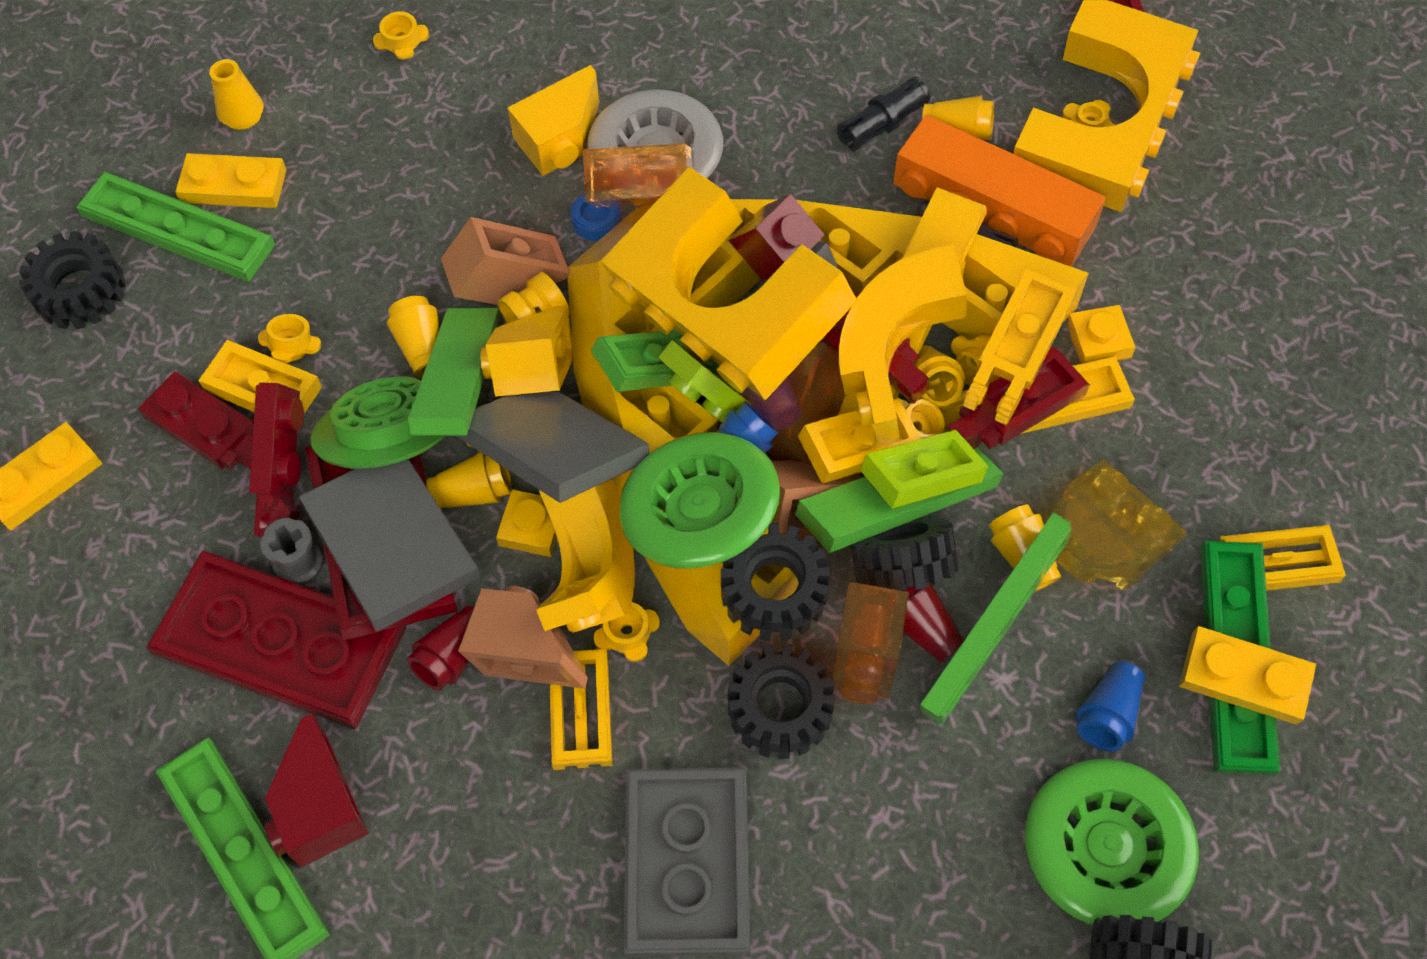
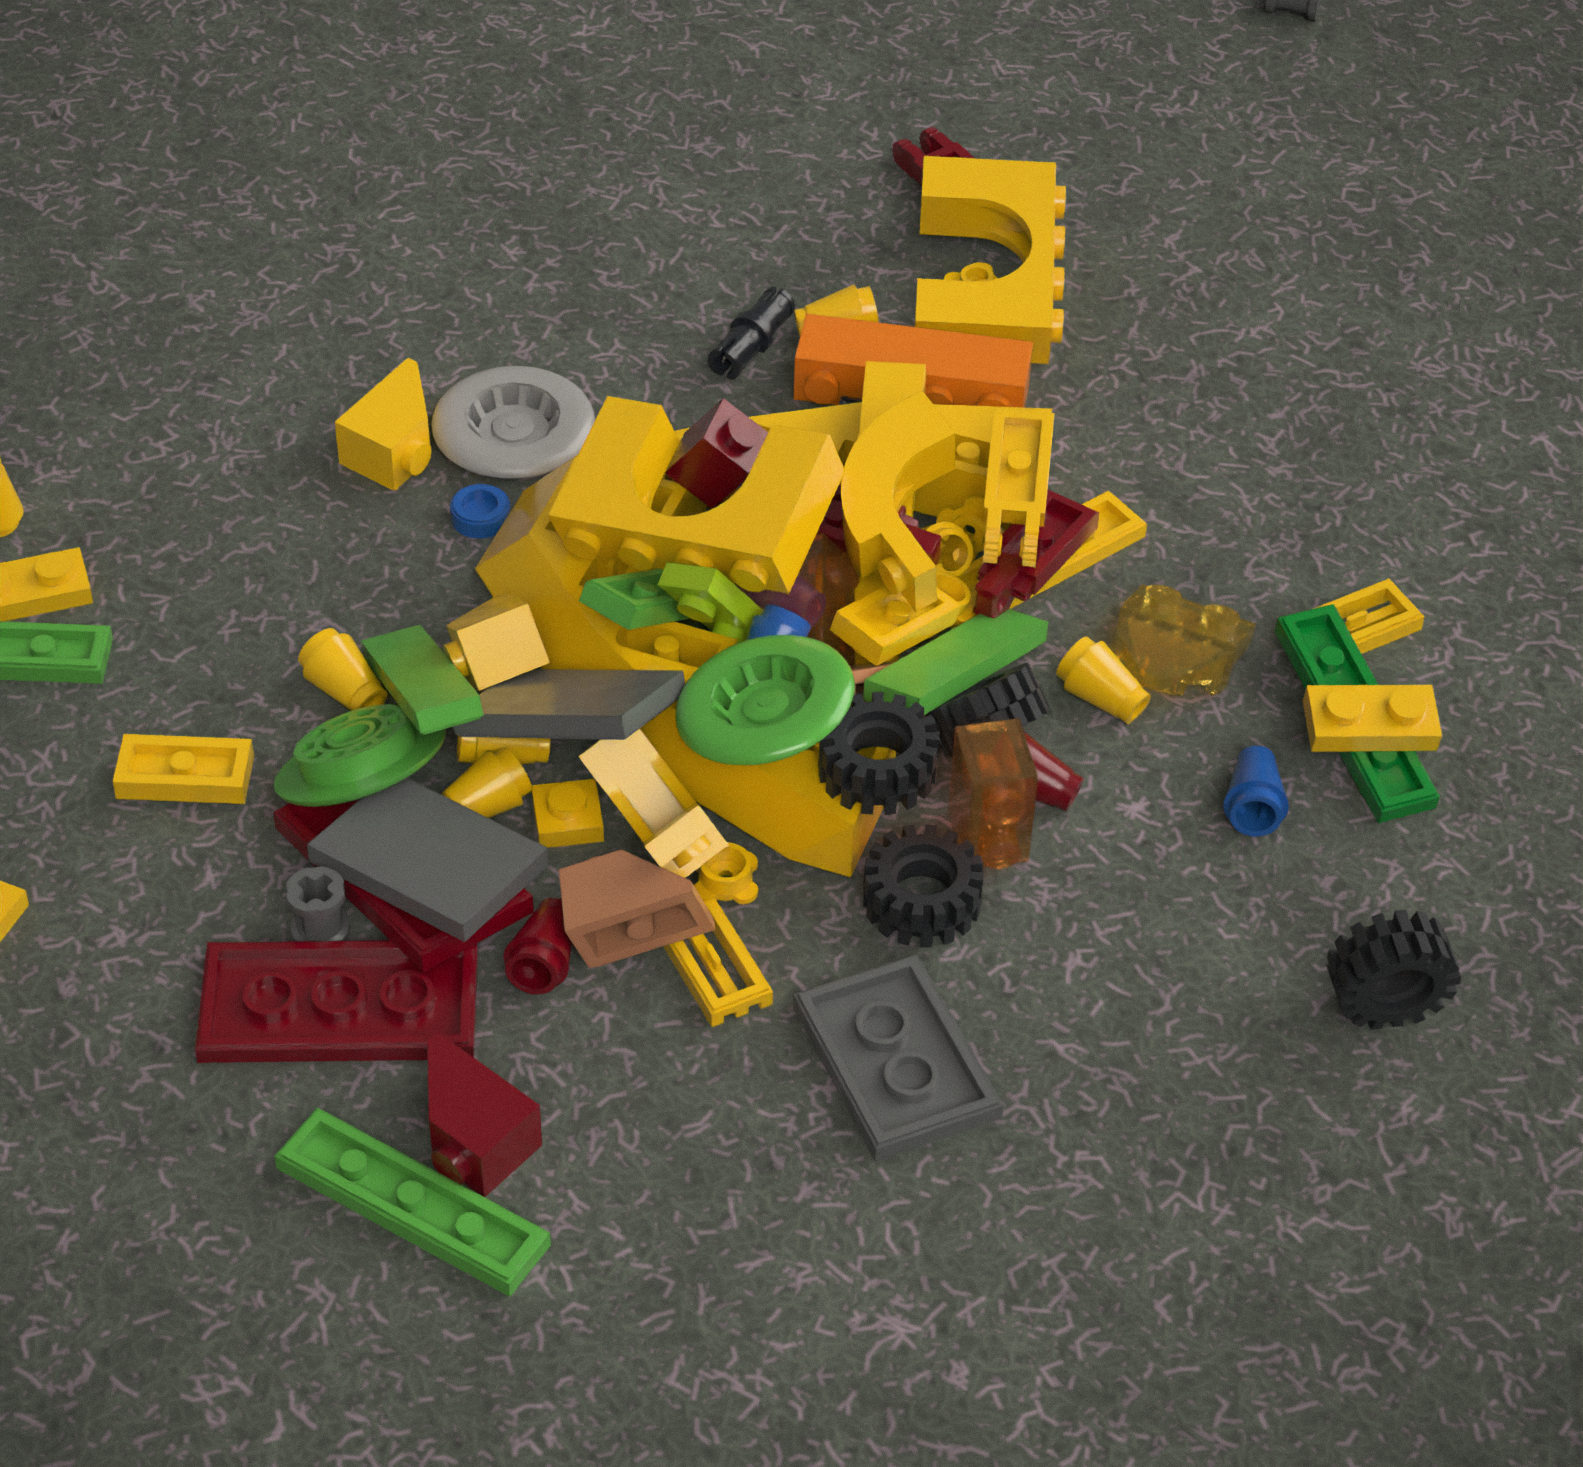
camera: 25 degrees left, 15 degrees down
dark red hinge [138,371,254,470] -> none
dark red hinge [249,382,304,537] -> none
yellow plate [258,314,321,364] -> none
yellow plate [373,12,429,60] -> none
nougat slope [441,217,570,305] -> none
yellow wheel [497,272,570,323] -> none
clear orange brick [583,143,695,208] -> none
lime plate [860,430,989,509] -> none
bright green tile [920,512,1072,725] -> none
bright green wheel [1025,759,1199,926] -> none
yellow plate [1066,305,1136,364] -> none

